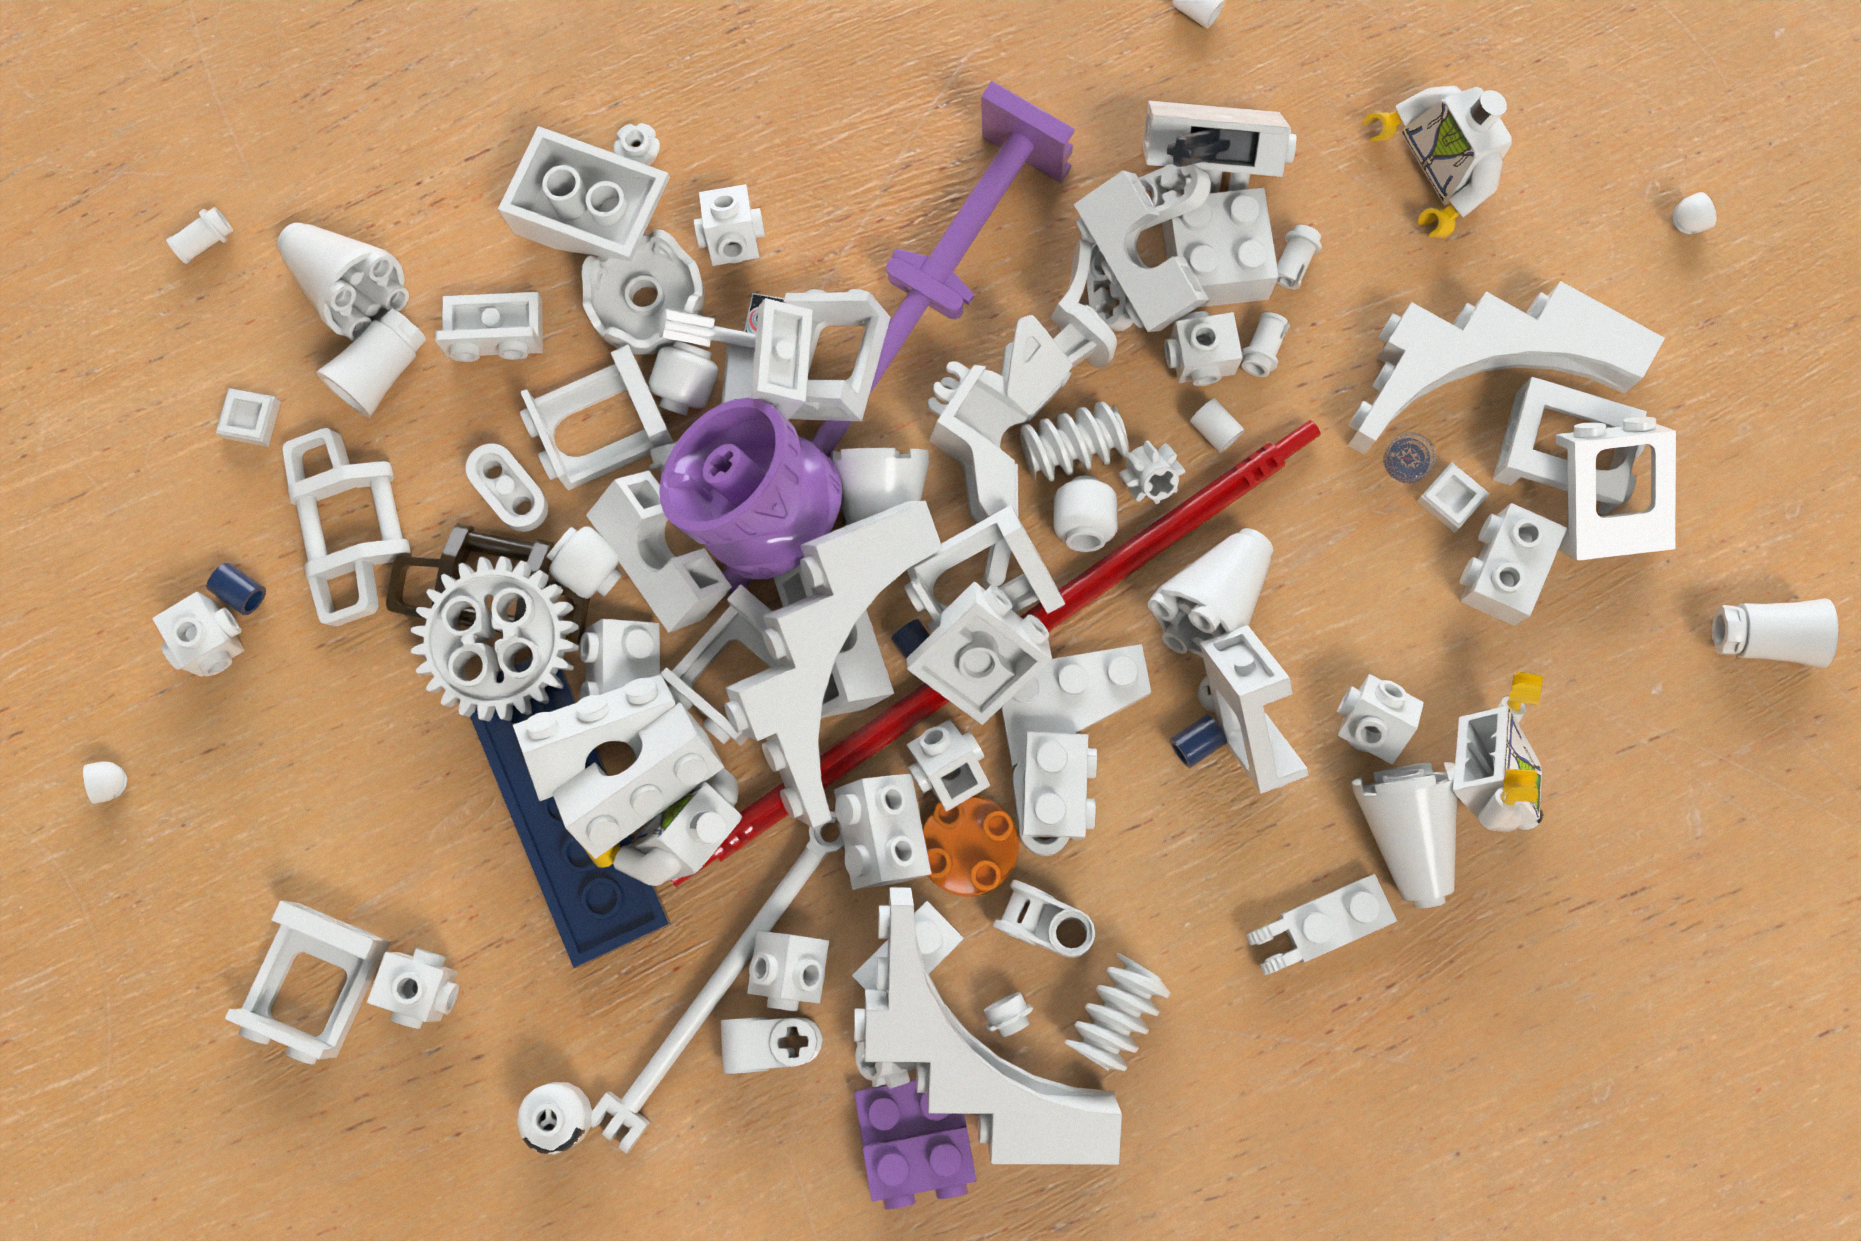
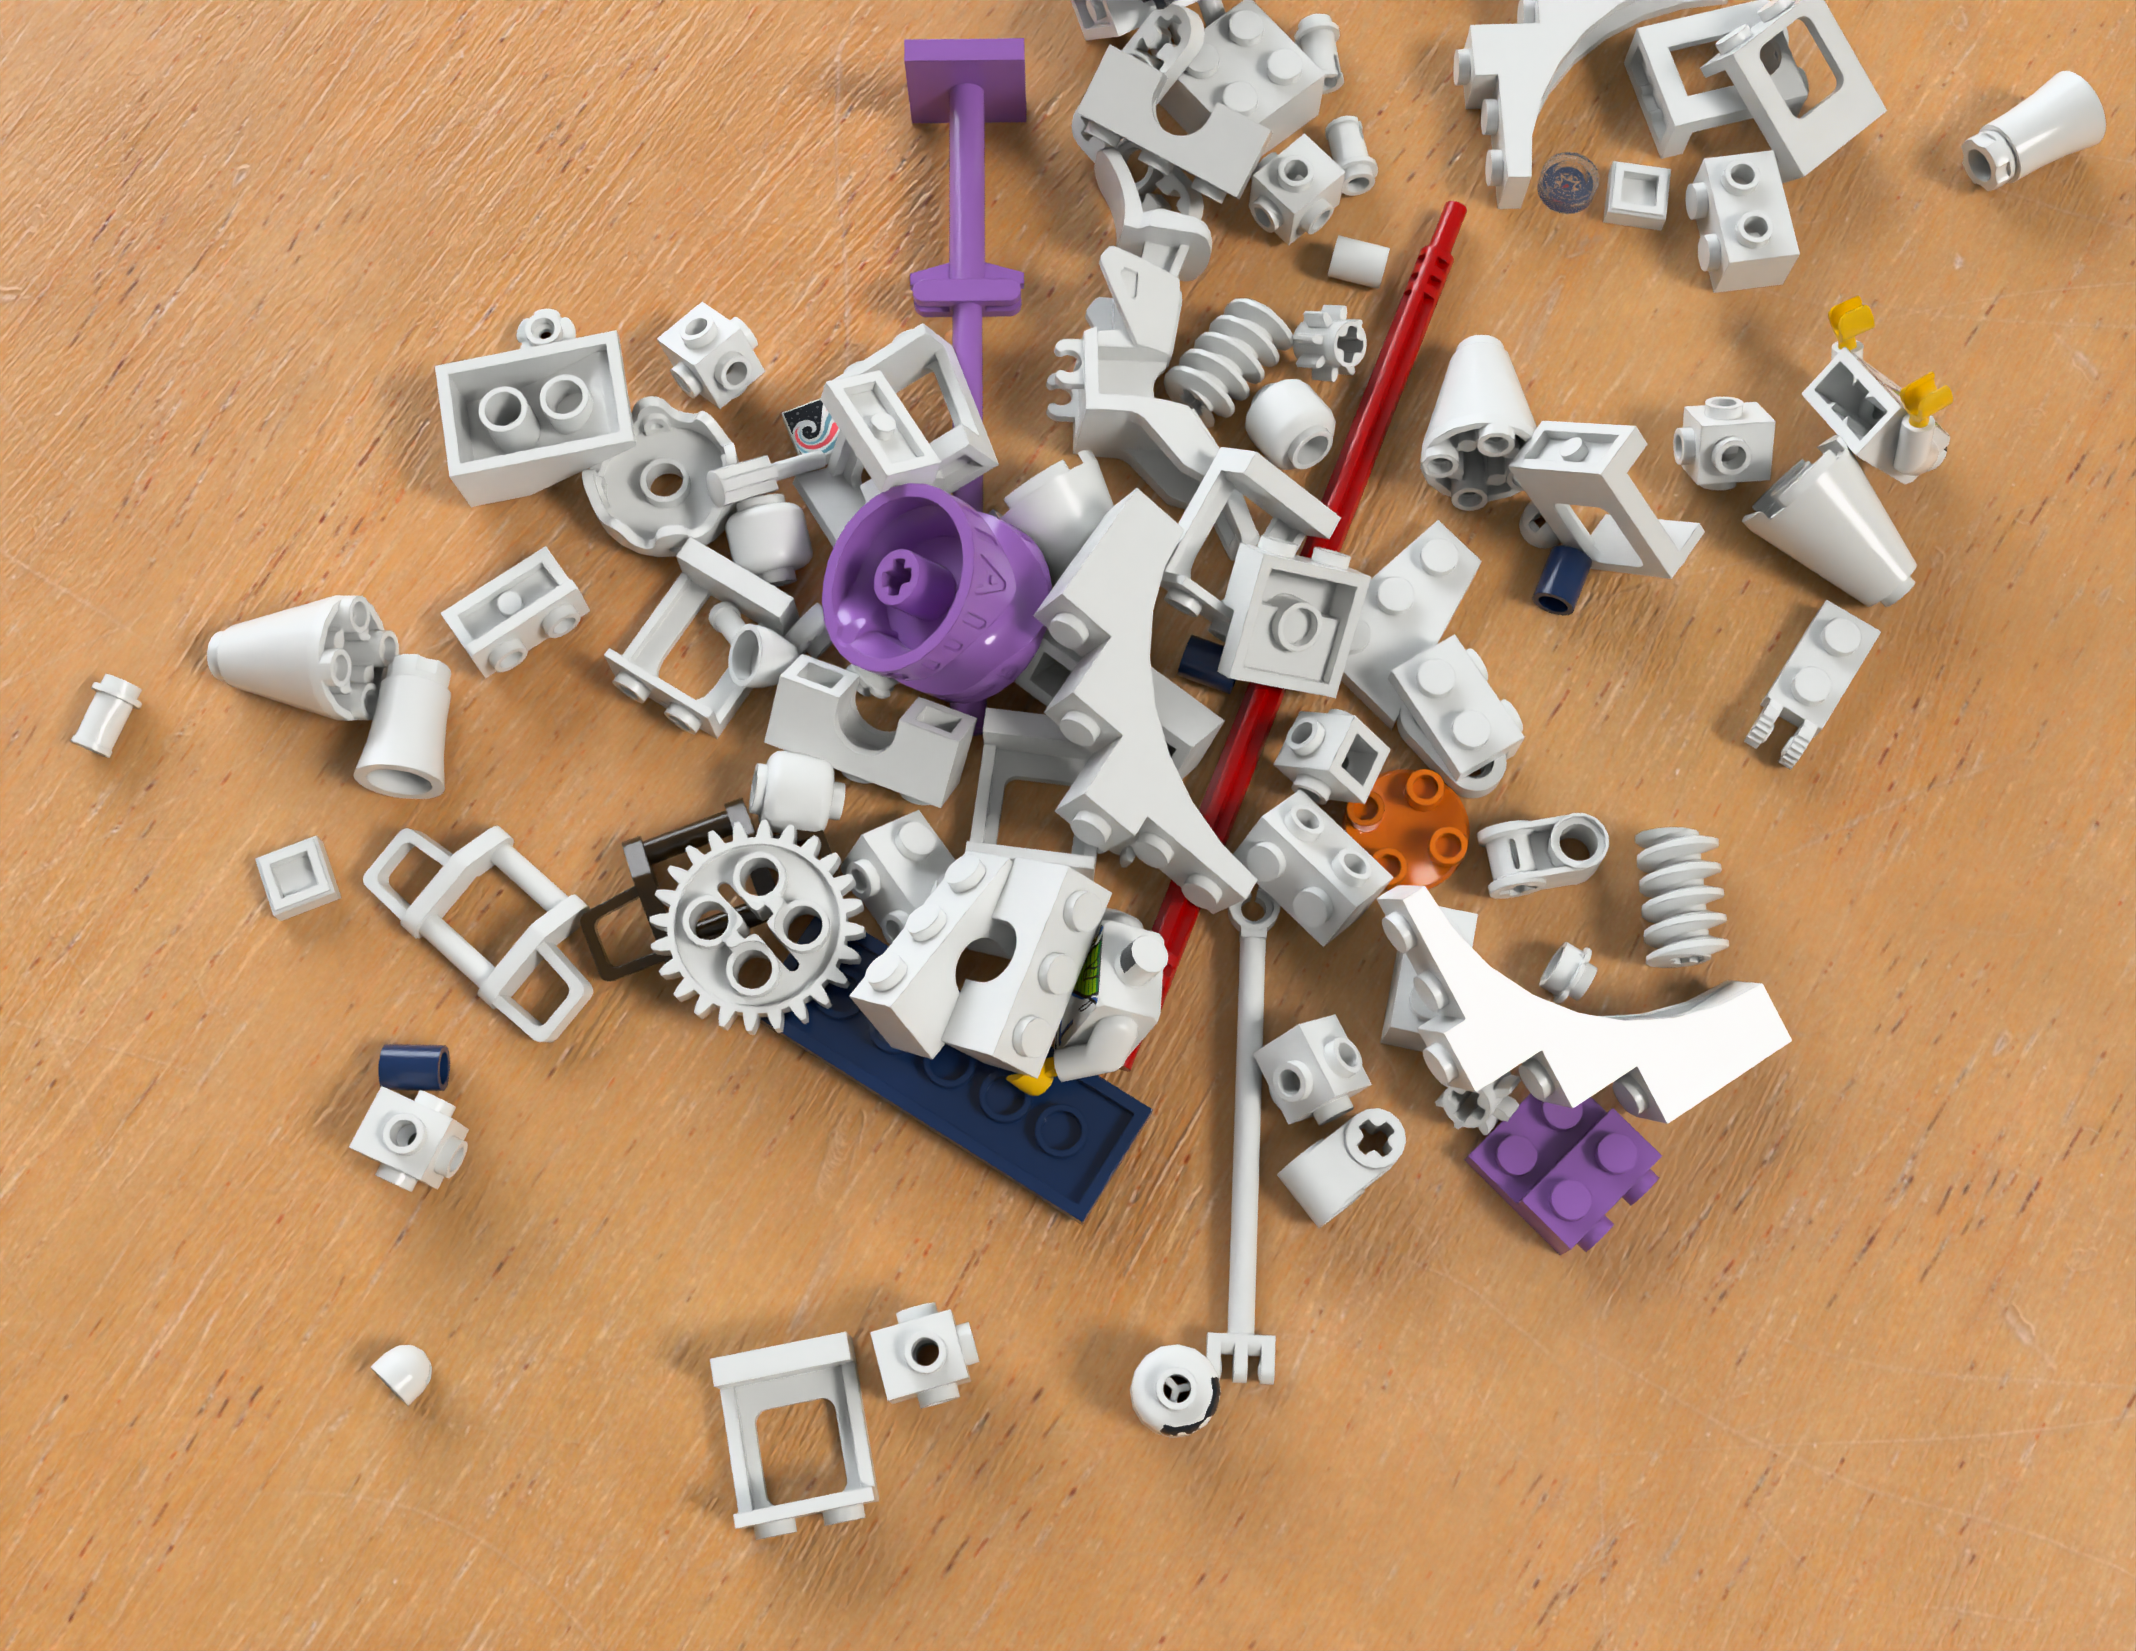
camera: 35 degrees left, 5 degrees down
white plate [466,444,548,532] -> none
none -> white bar [709,601,799,688]

